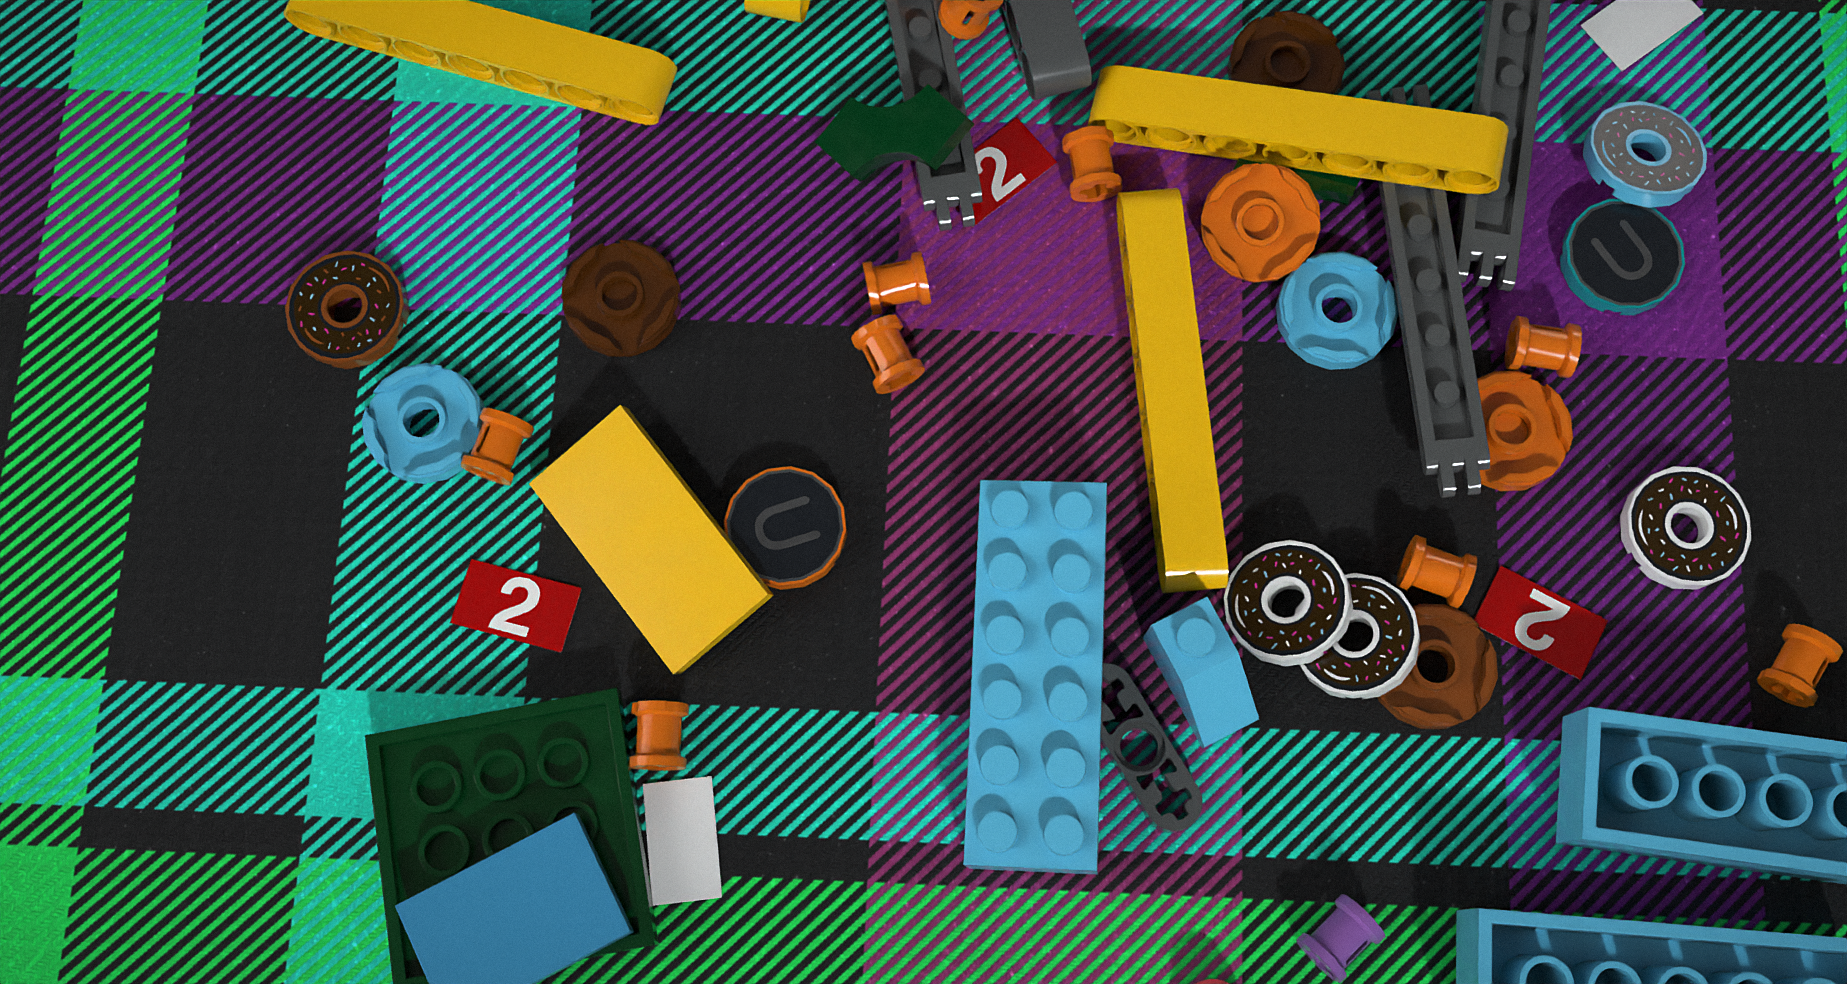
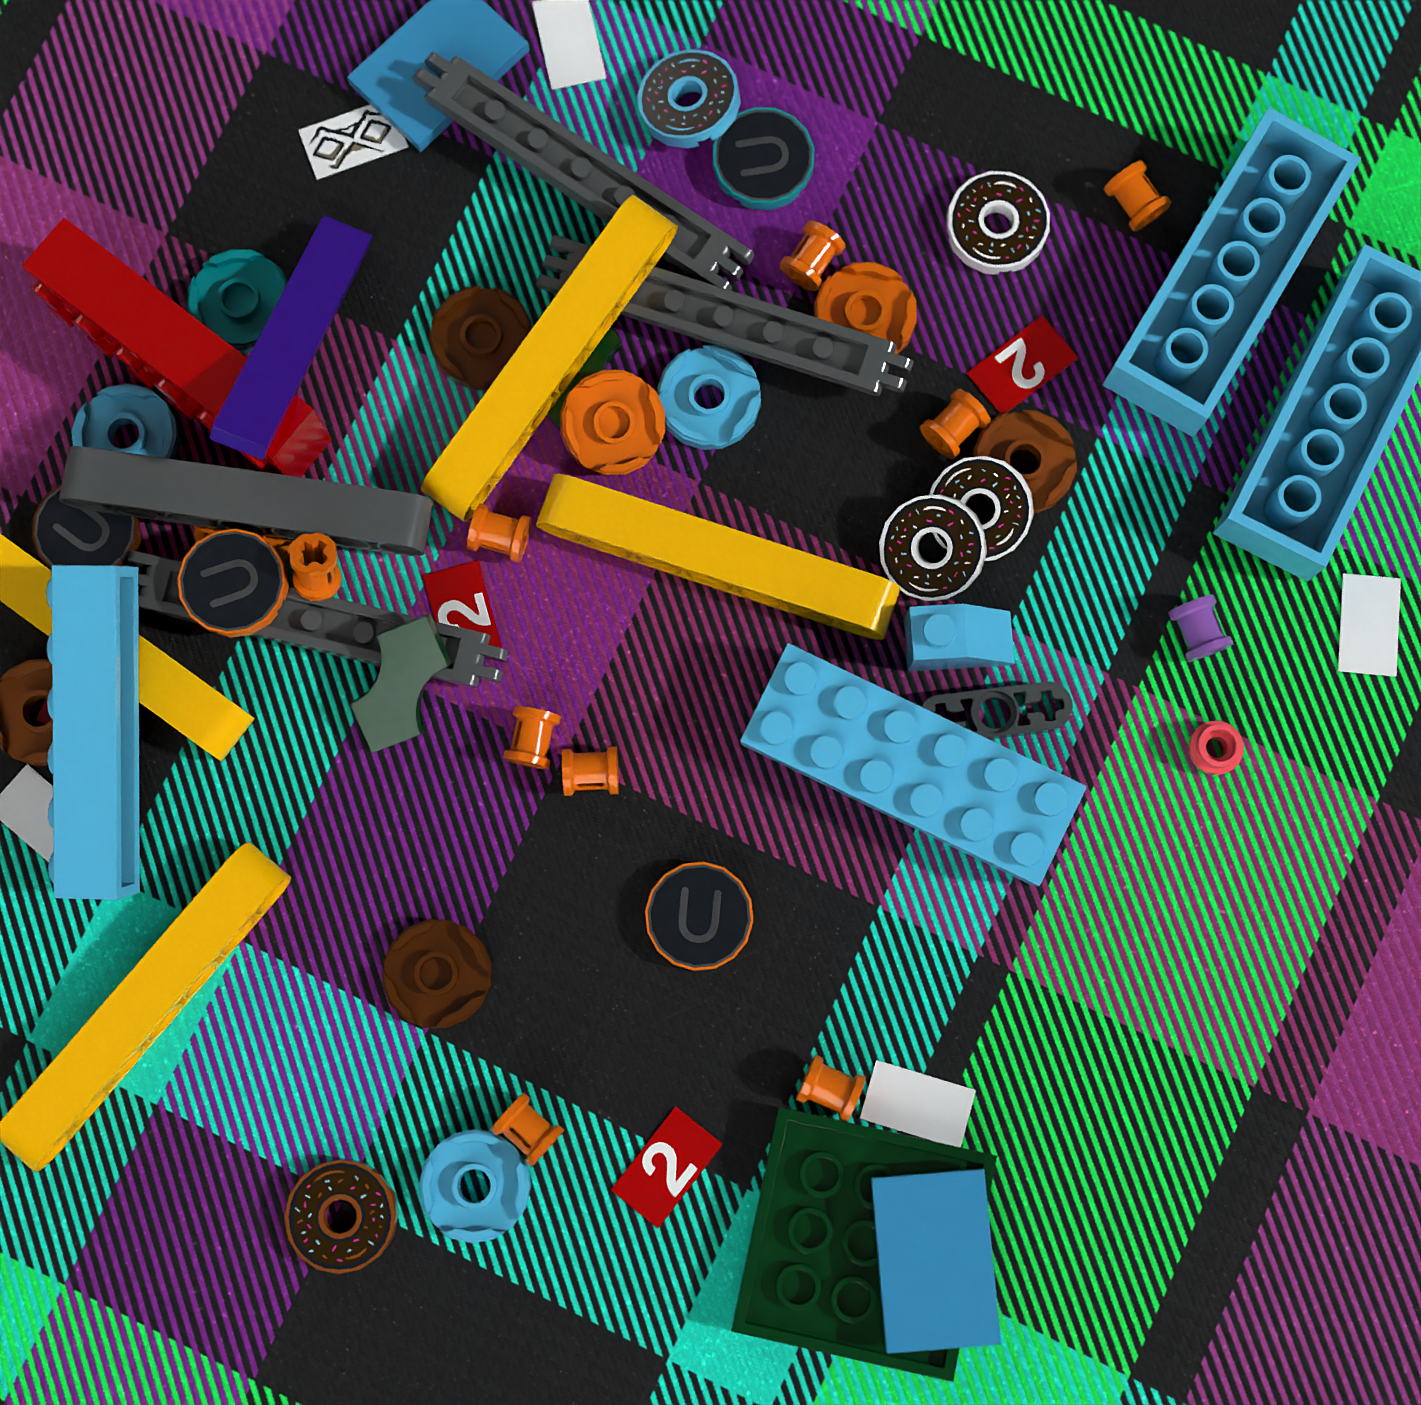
camera: 70 degrees left, 5 degrees up
yellow tile [529,405,774,674] -> none

